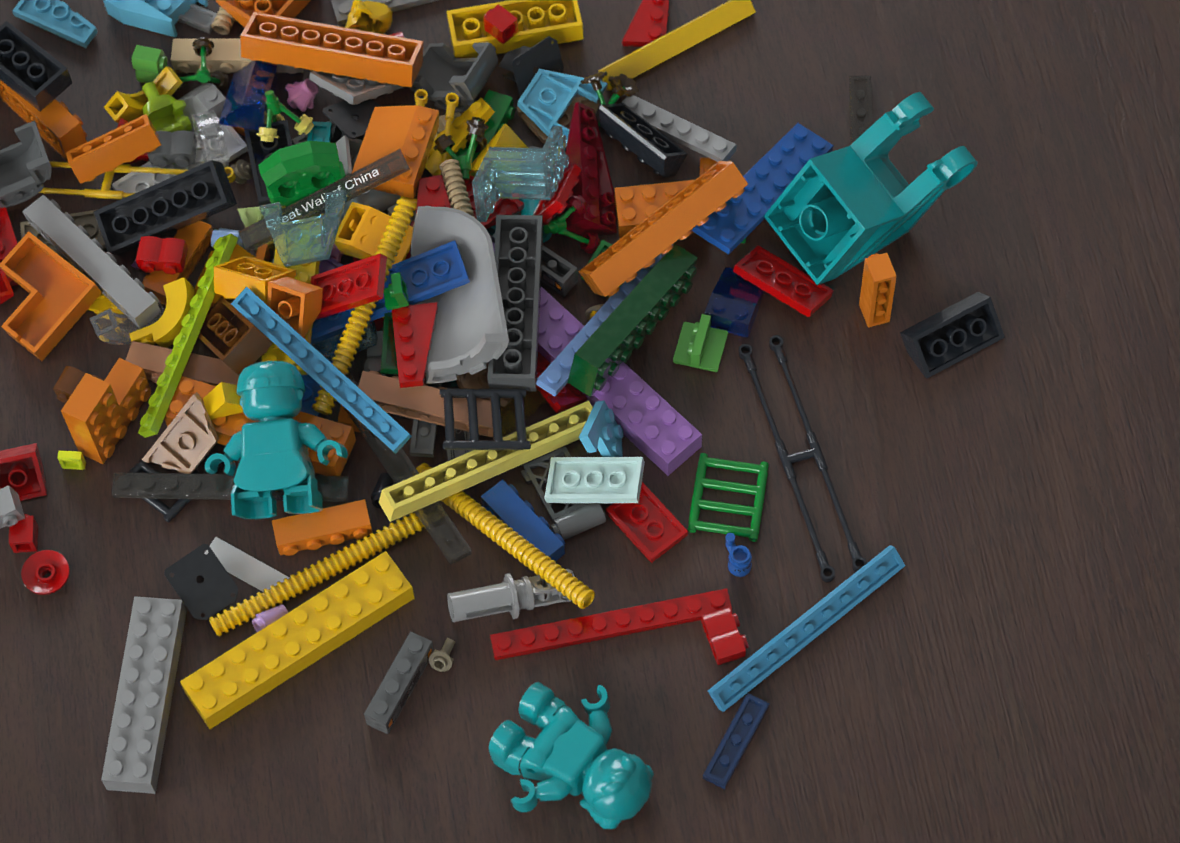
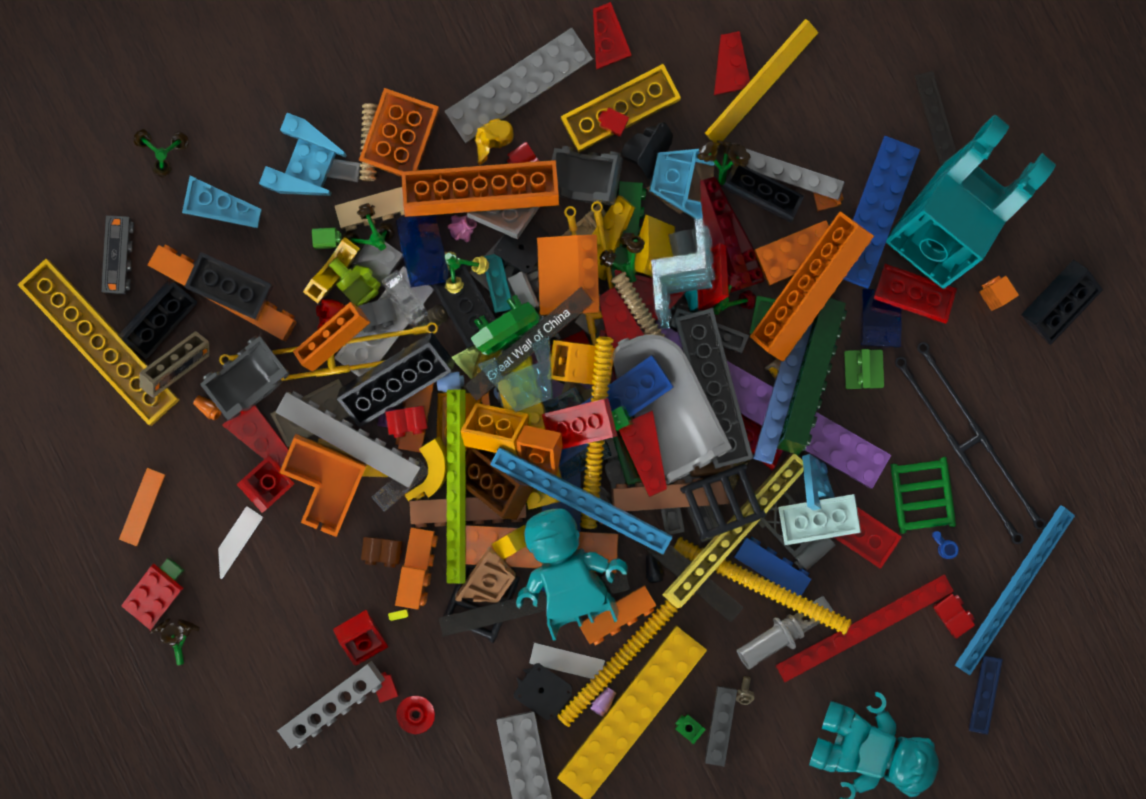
camera: 25 degrees left, 25 degrees up
none -> green brick [675,714,706,744]

